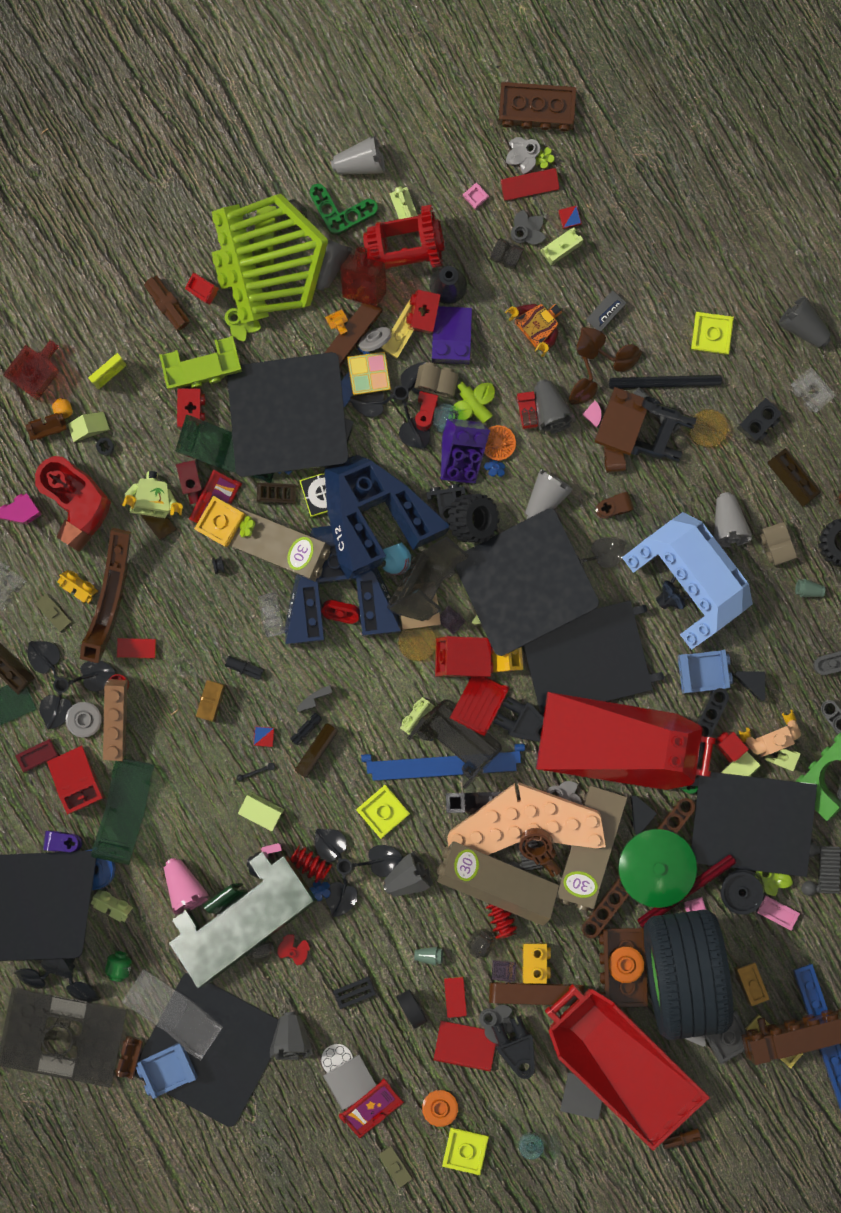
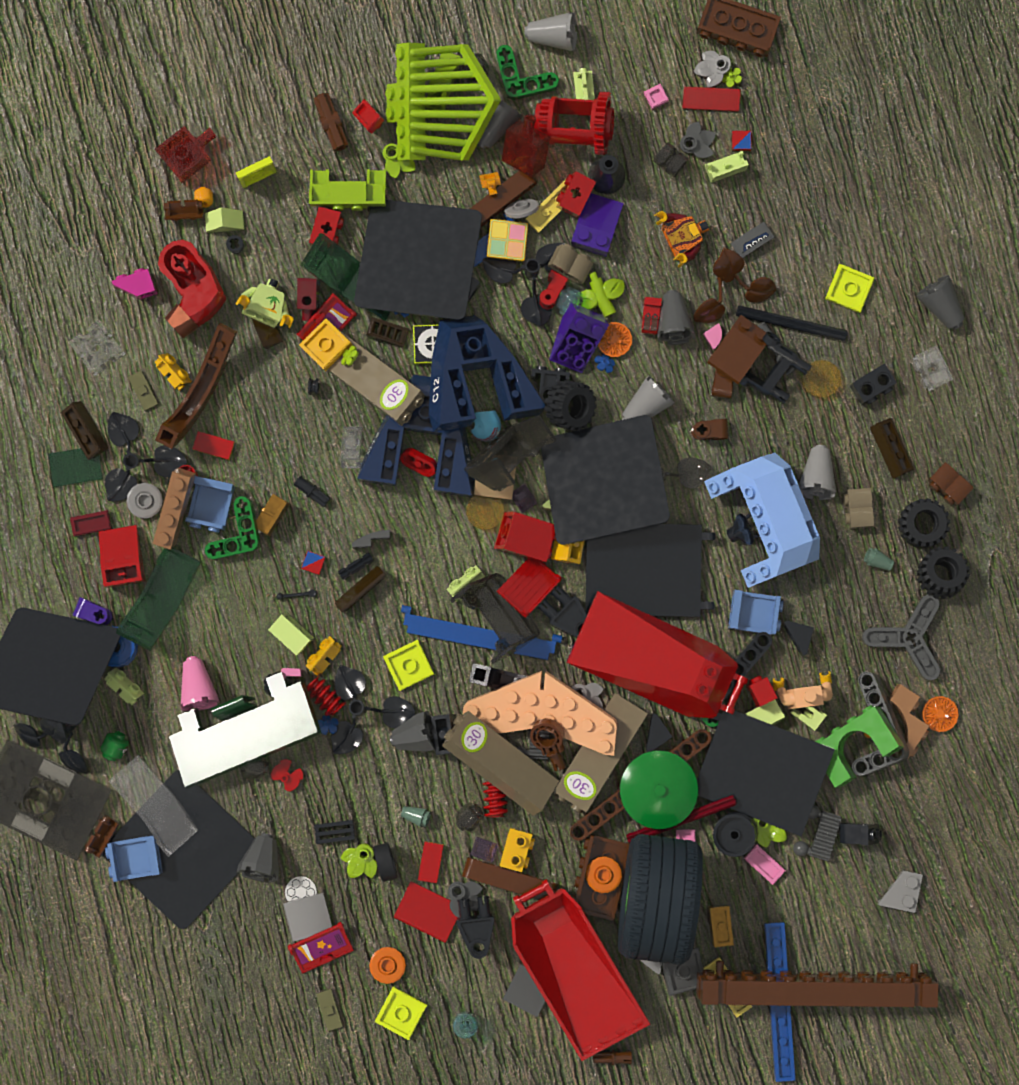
camera: 15 degrees right, 0 degrees up
none -> medium blue panel [185,476,235,533]
none -> green beam [205,496,260,559]
none -> yellow hinge [306,636,342,676]
none -> lime plate [341,843,377,878]
none -> black brick [431,714,456,755]

